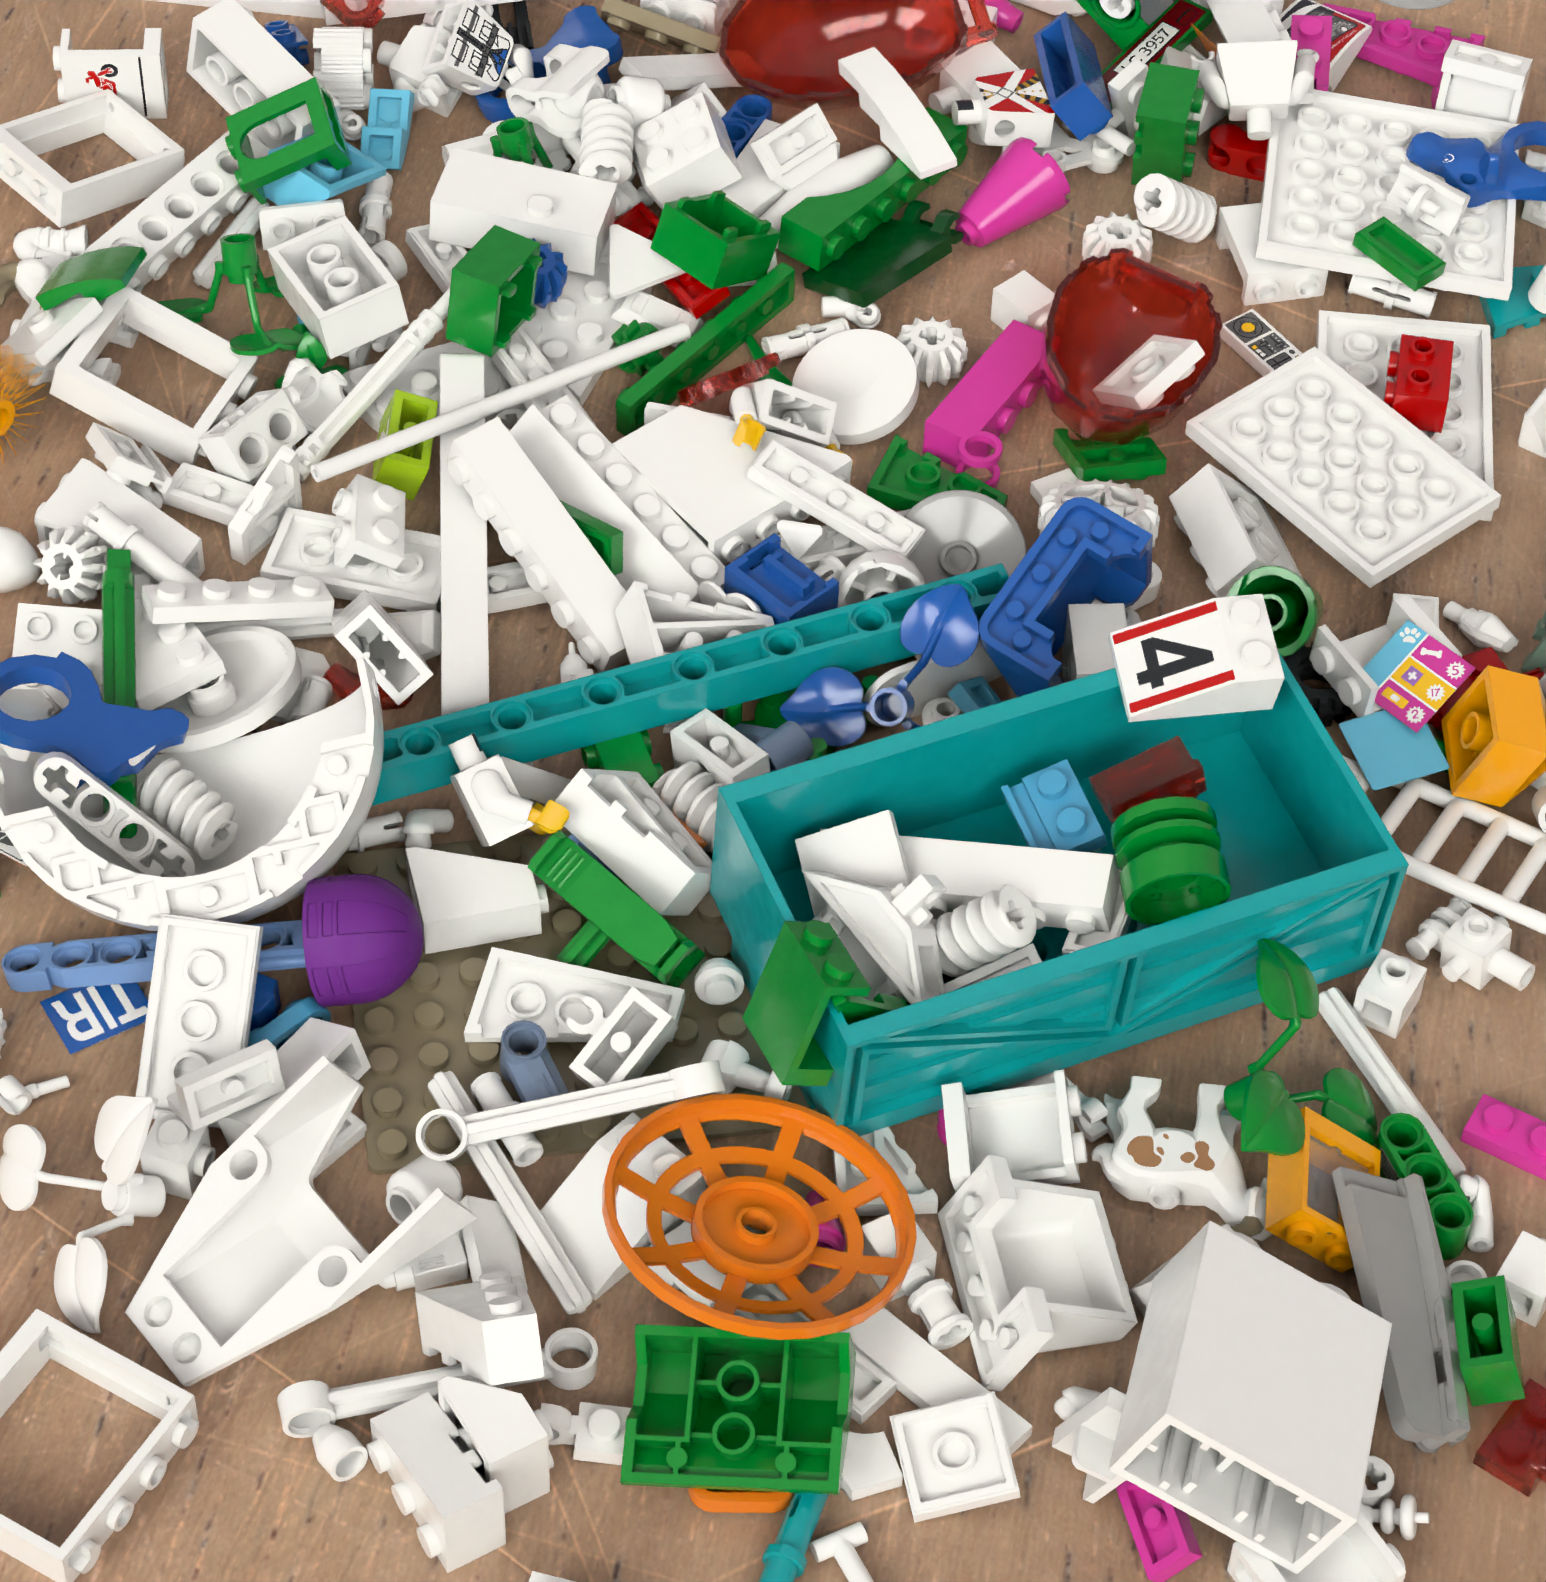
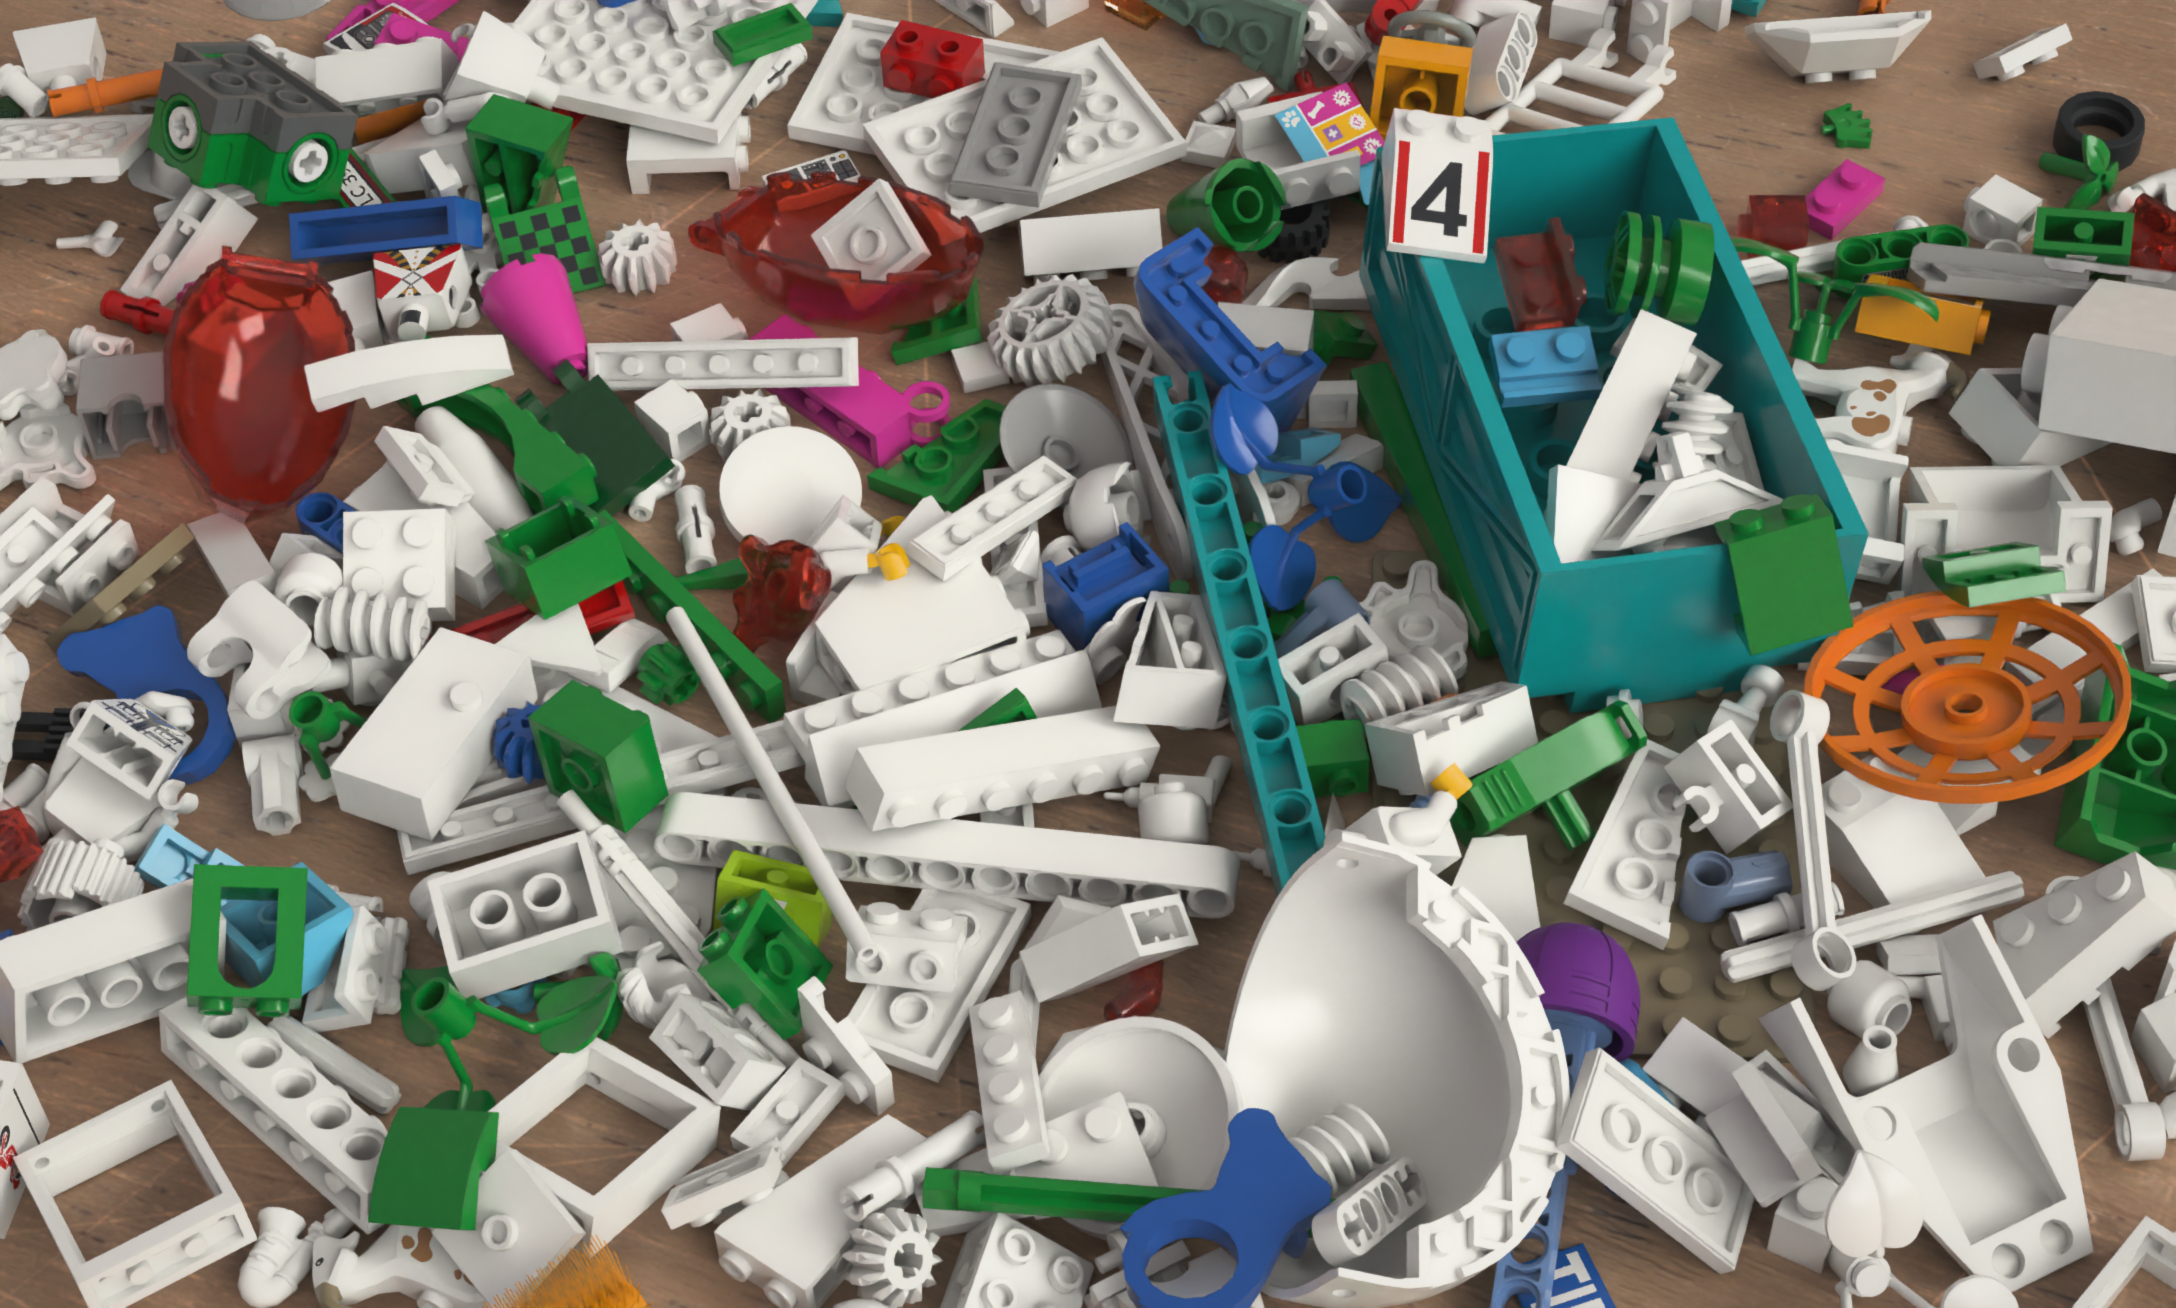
camera: 75 degrees left, 0 degrees up
white piece [1133,173,1217,244] -> none
none -> green flag [483,166,606,294]
none -> white tile [587,338,859,390]
none -> white brick [634,379,711,462]
none -> green plate [697,888,833,1040]
none -> light grey tile [949,62,1082,208]
none -> white head [1137,782,1209,845]
none -> clear red brick [1737,195,1810,259]
none -> white cone [1843,1025,1899,1097]
none -> slope [1922,542,2066,608]

